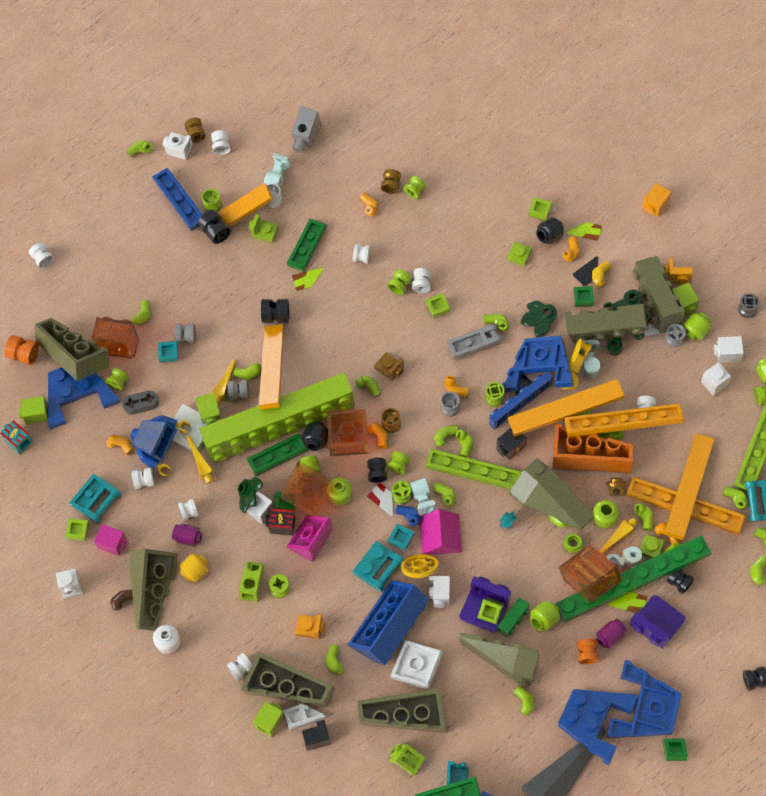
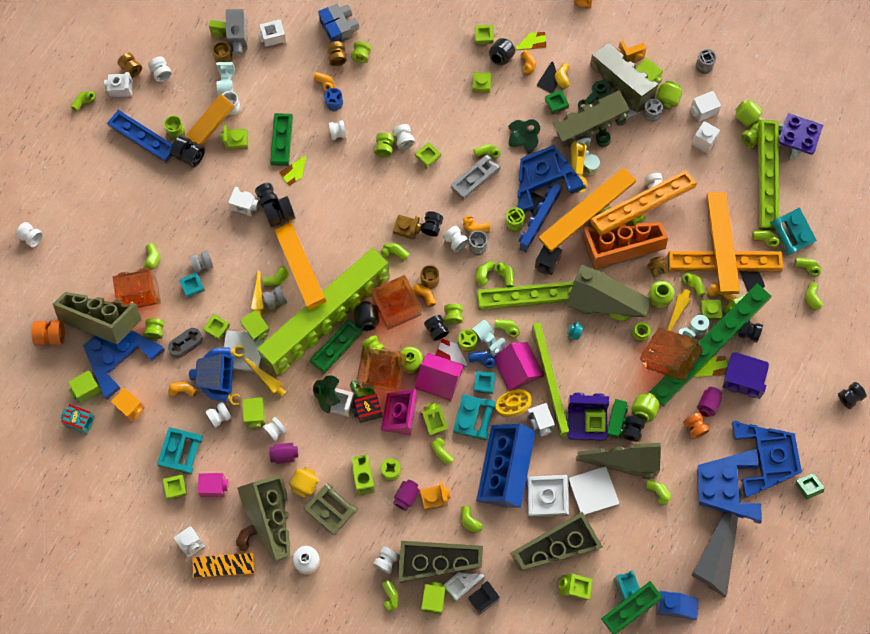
camera: 25 degrees left, 5 degrees up
none -> light orange brick [111,387,145,421]
none -> tile [193,553,255,579]
none -> lime plate [203,314,230,341]
none -> lime plate [209,20,226,38]
none -> pearl gold wheel [212,41,233,63]
none -> white brick [228,187,259,217]
none -> lime brick [243,397,266,429]
none -> black wheel [255,183,279,208]
none -> white brick [258,19,287,47]
none -> olive plate [304,483,358,536]
none -> hips [318,3,359,42]
none -> blue wheel [324,88,343,111]
none -> lime arm [382,580,398,612]
none -> magenta brick [393,479,420,511]
none -> dark pink slope [415,353,464,401]
none -> lime bracket [420,403,448,435]
none -> black wheel [421,211,444,237]
none -> lime arm [431,437,454,466]
none -> white wheel [443,226,469,252]
none -> lime tile [532,322,569,438]
none -> white tile [568,466,620,516]
none -> black wheel [621,416,646,442]
none -> black sticker [739,271,765,292]

